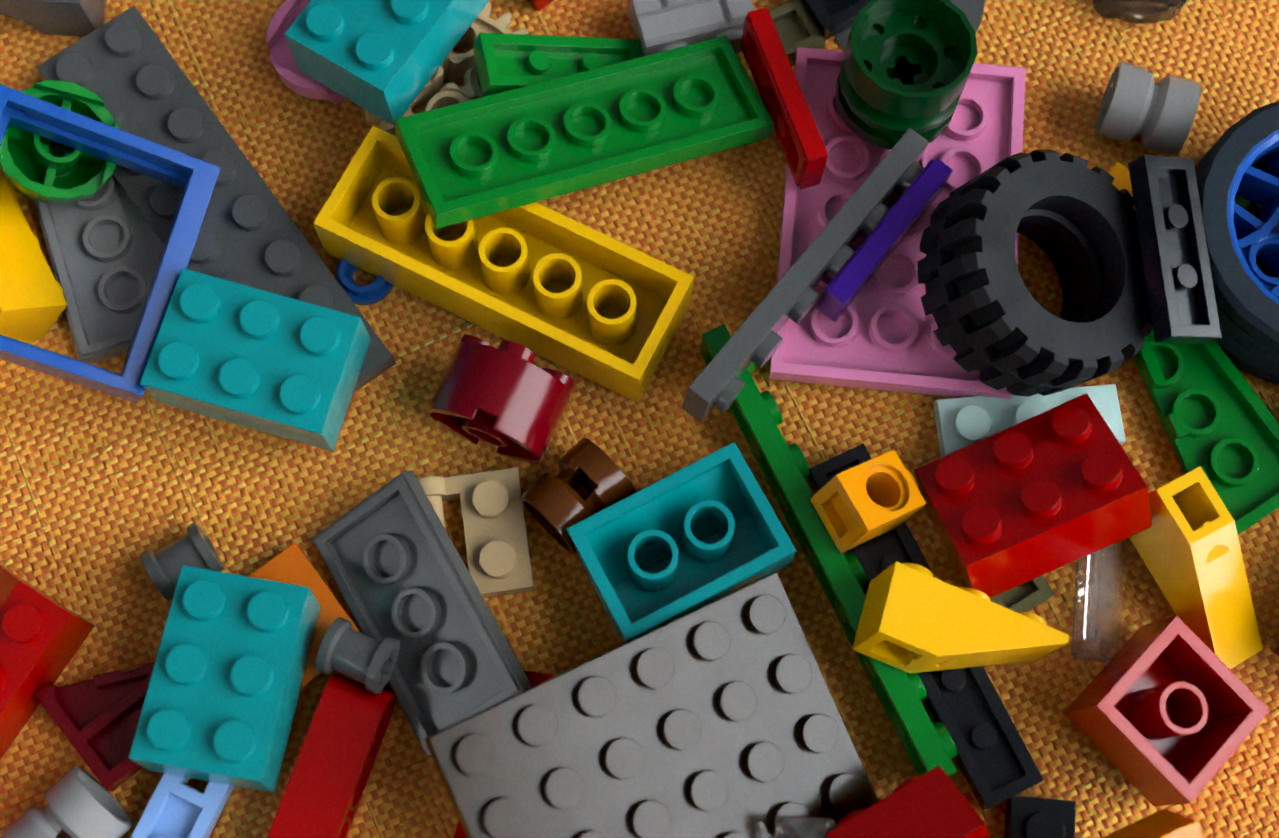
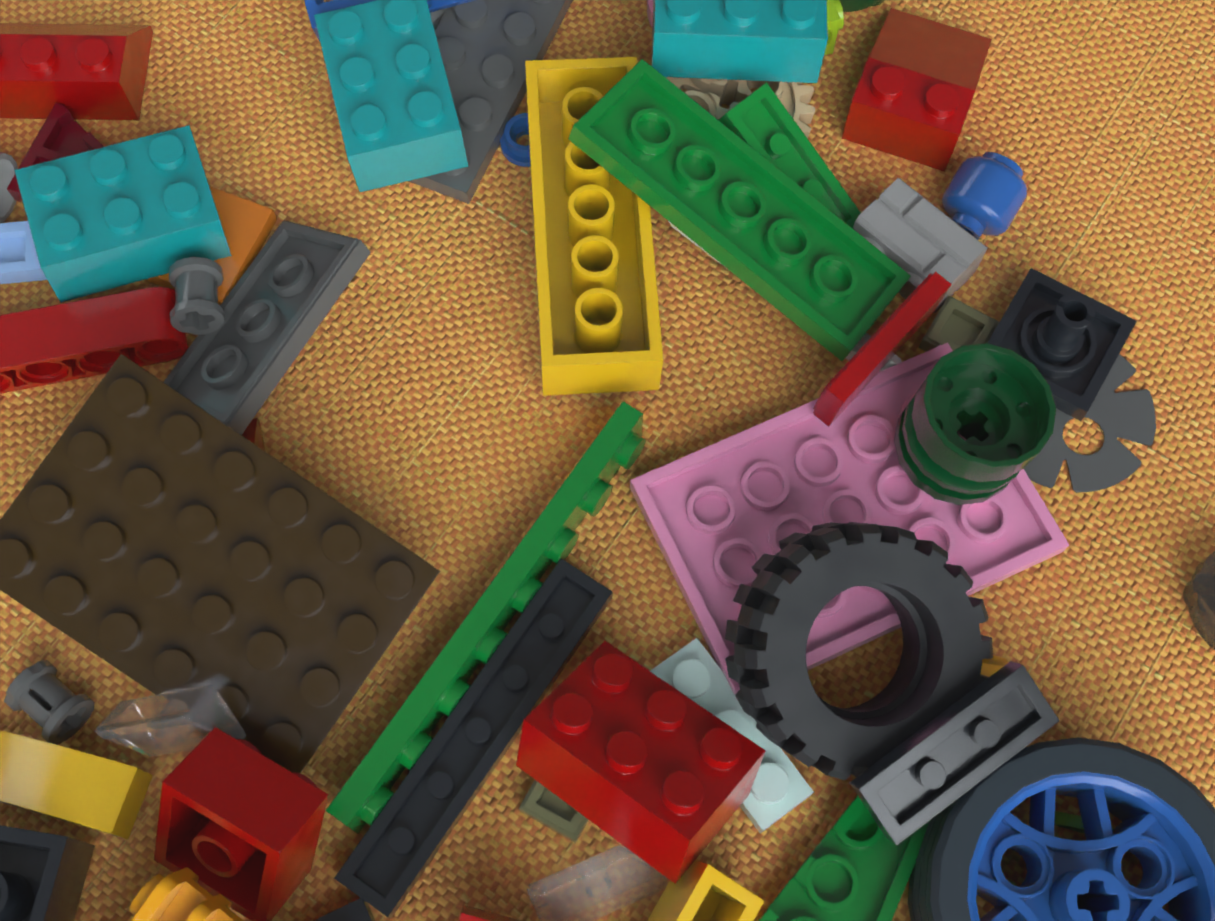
camera: 60 degrees right, 5 degrees down
dark grey bush [140,521,224,601] -> none
tan plate [418,467,535,598] -> none
dark red brick [429,334,575,463] -> none
reddish brown wheel [520,437,636,555] -> none
teal slope [567,442,796,644] -> none
dark grey plate [682,128,929,423] -> none
light orange brick [809,449,926,554] -> none
dark purple tile [818,158,953,322] -> none
yellow slope [852,561,1069,674] -> none
light grey wheel [1095,61,1201,156] -> none

